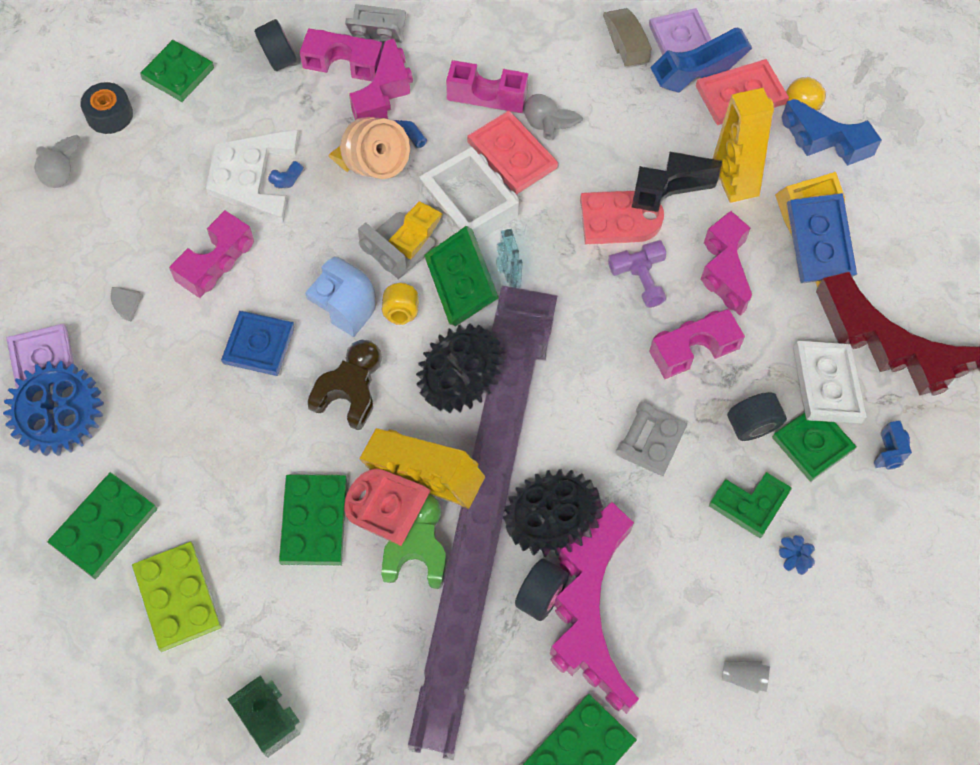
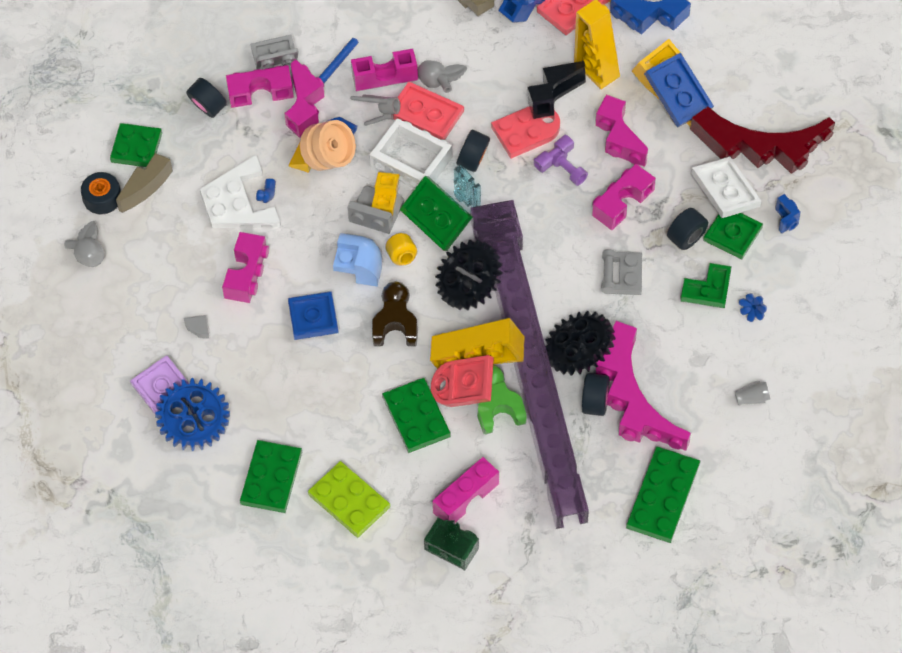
camera: 20 degrees left, 5 degrees down
none -> dark tan slope [116,153,173,213]
none -> blue bar [319,38,359,83]
none -> light grey plant [350,94,400,126]
none -> dark pink arch [432,457,499,528]
none -> black wheel [456,129,490,172]

